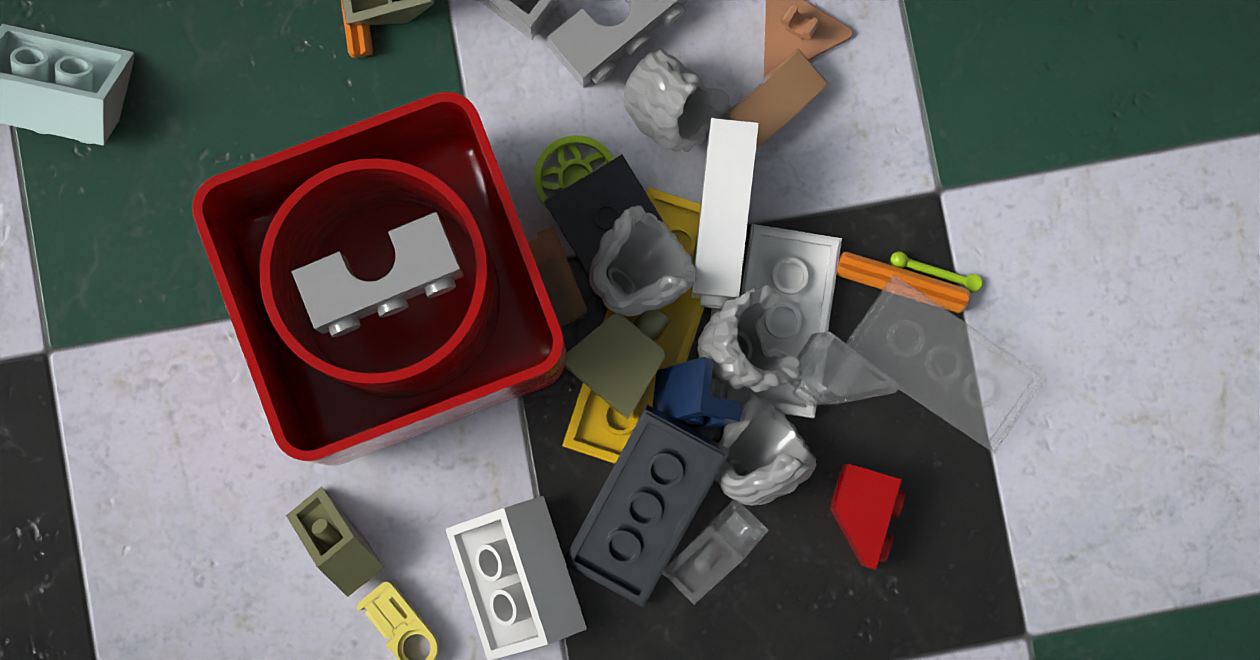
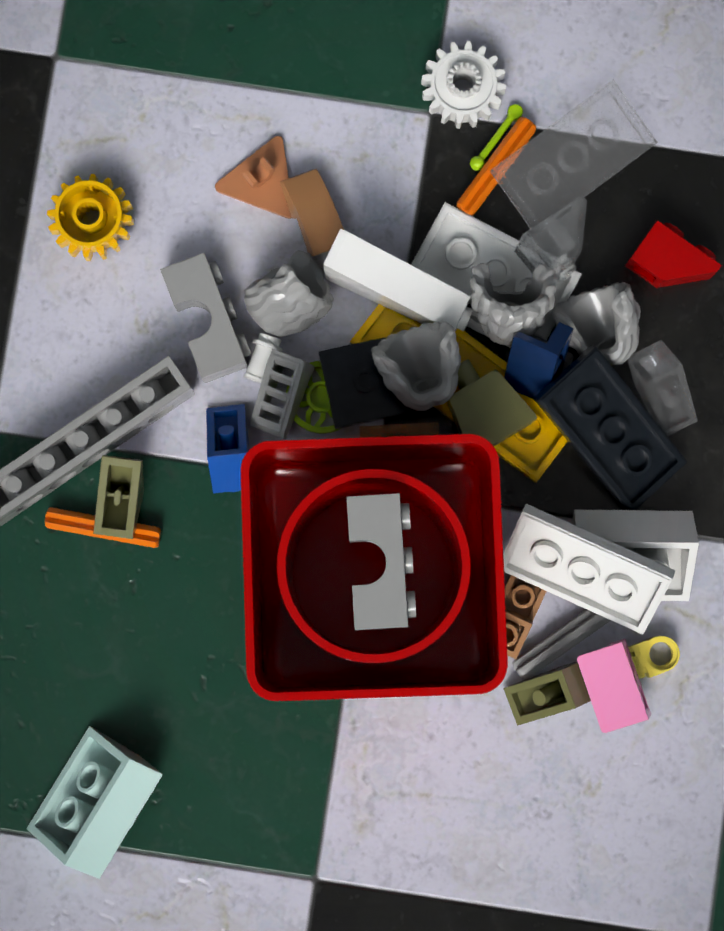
camera: 65 degrees left, 0 degrees up
none -> blue slope [206,404,250,493]
none -> white pin [244,333,283,383]
none -> light grey slope [249,349,315,439]
none -> white gear [421,41,506,129]
none -> white tile [503,504,676,634]
none -> medium nougat slope [505,575,547,659]
none -> light grey axle [512,609,611,680]
none -> bright pink panel [577,639,651,733]

